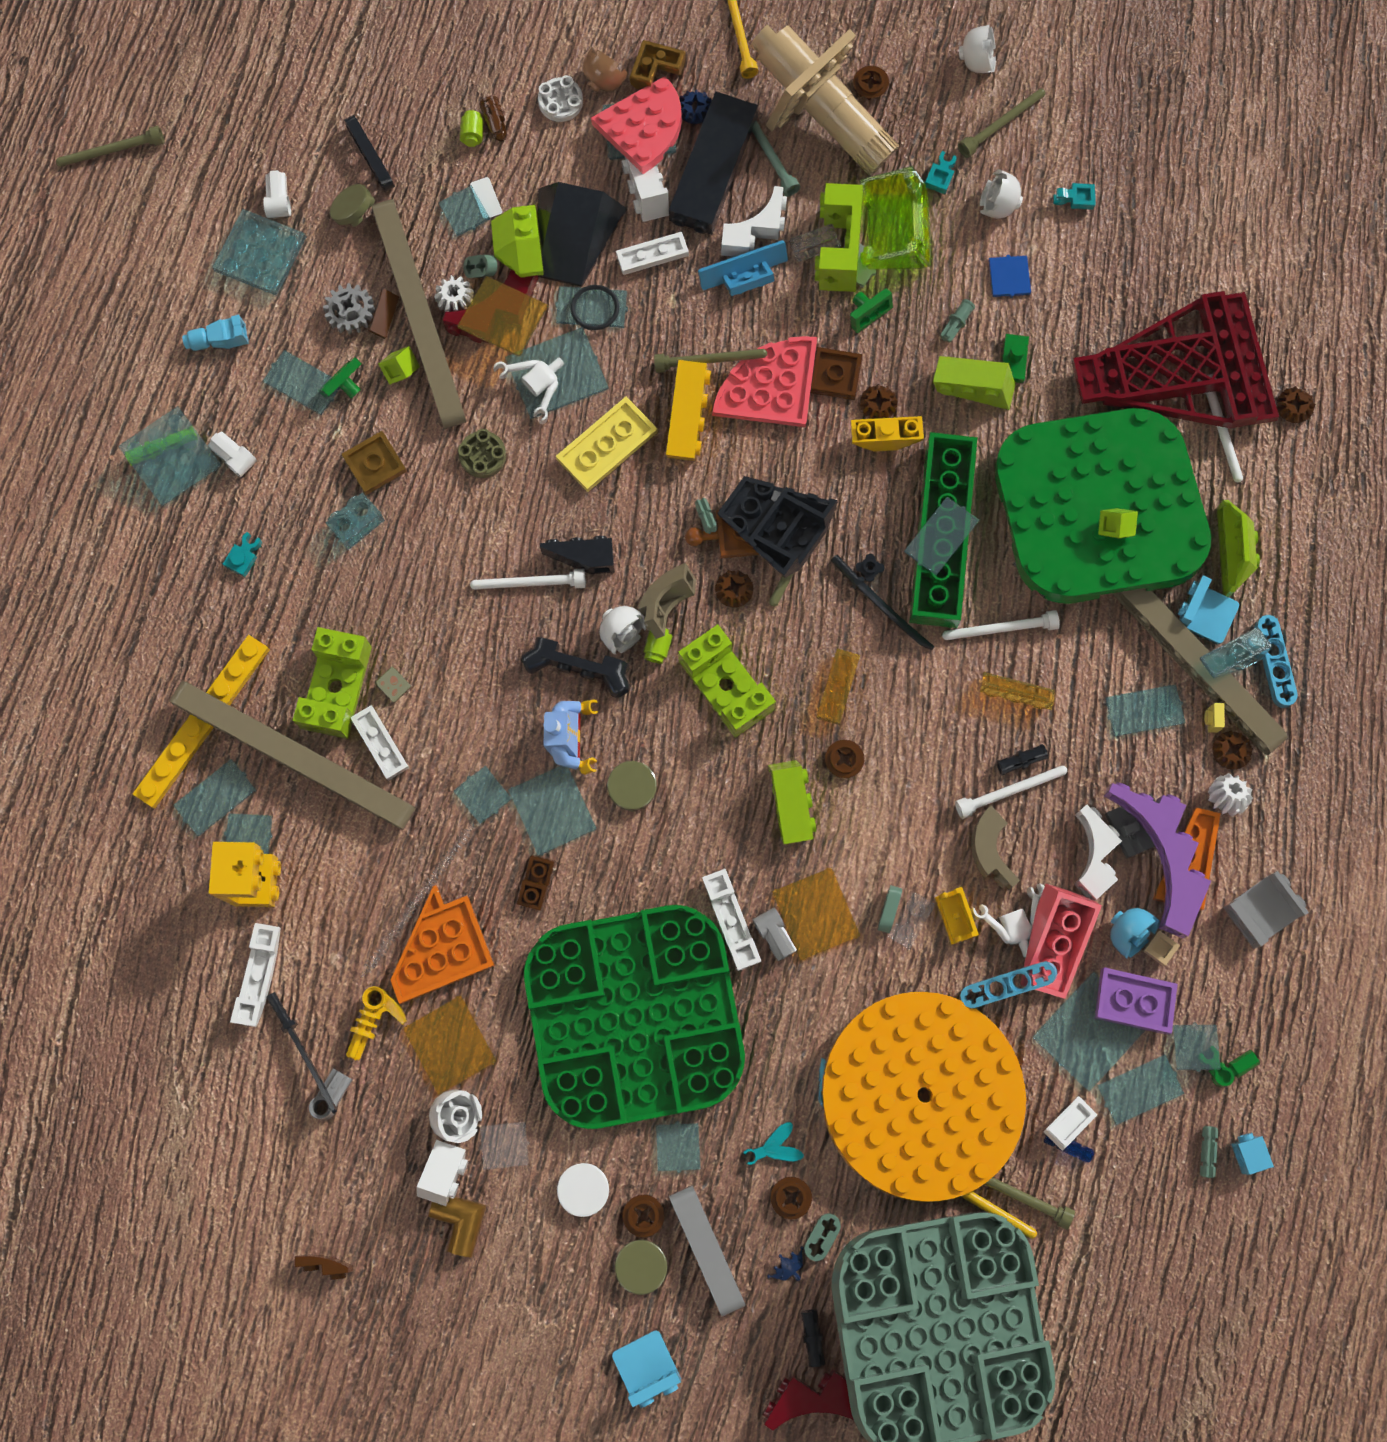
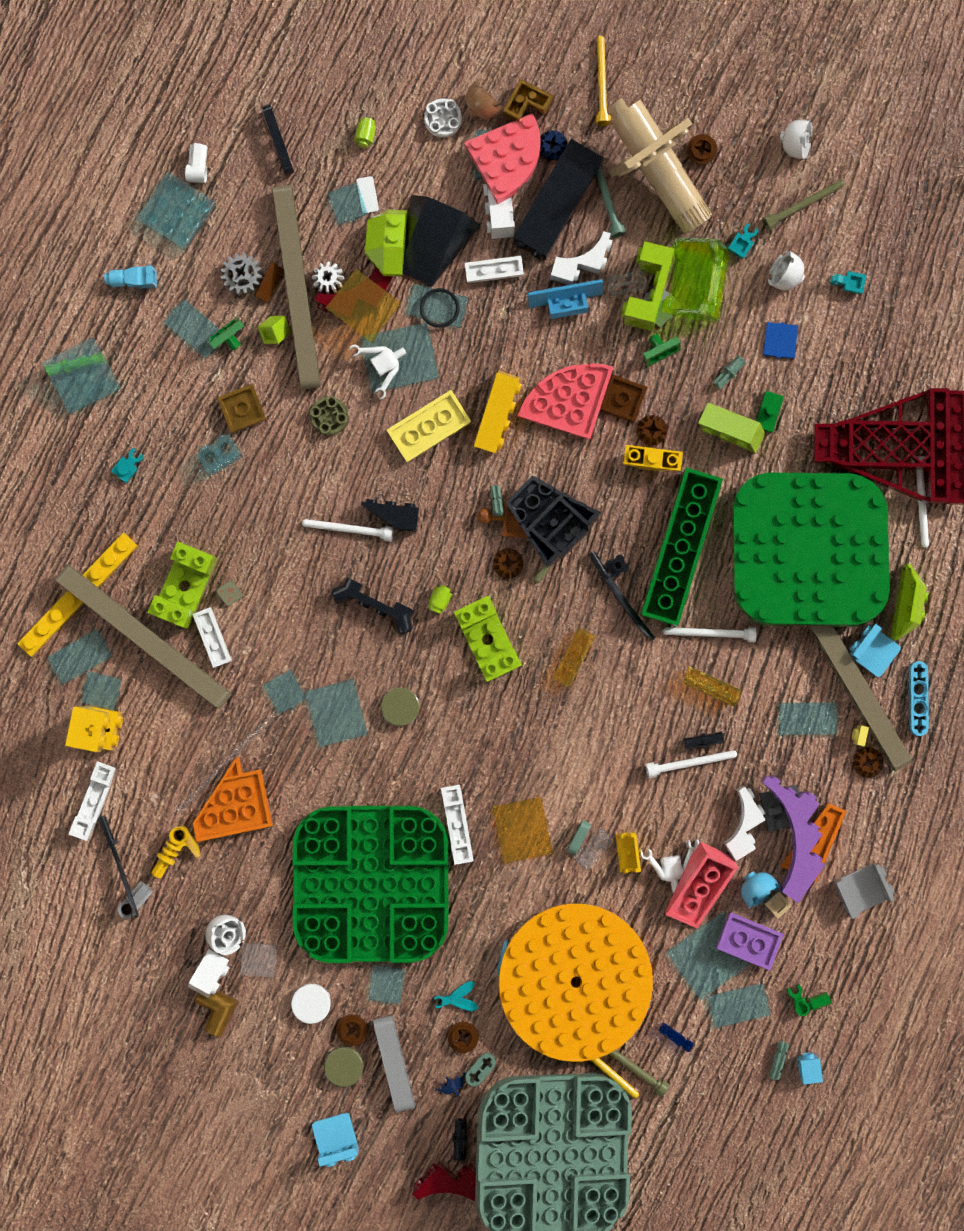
camera: 10 degrees right, 10 degrees up
olive piece [56,125,165,167] -> none
white piece [208,431,257,478] -> none
reddish brown slope [295,1254,353,1280] -> none
olive tile [330,184,375,227] -> none
clear yellow piece [403,995,497,1095] -> none
sand green beam [463,255,497,278] -> none
reddish brown hinge [479,96,507,142] -> none
reddish brown slope [517,854,556,911] -> none
light blue torso [543,699,598,775] -> none
white cylinder [599,606,646,654] -> none
dark tan arch [638,563,696,639] -> none
olive piece [654,349,767,373] -> none
light grey piece [752,907,797,961] -> none
lime wedge [768,760,816,844] -> none
reddish brown gear [825,740,864,779] -> none
clear light blue piece [904,497,979,575] -> none
medium azure beam [960,961,1057,1008] -> none
dark tan arch [971,806,1020,890] -> none
white tile [1043,1096,1097,1151] -> none
lime panel [1098,508,1138,538] -> none
clear light blue piece [1173,1022,1221,1072] -> none
clear light blue slope [1199,627,1273,678] -> none
white gear [1208,773,1253,817] -> none

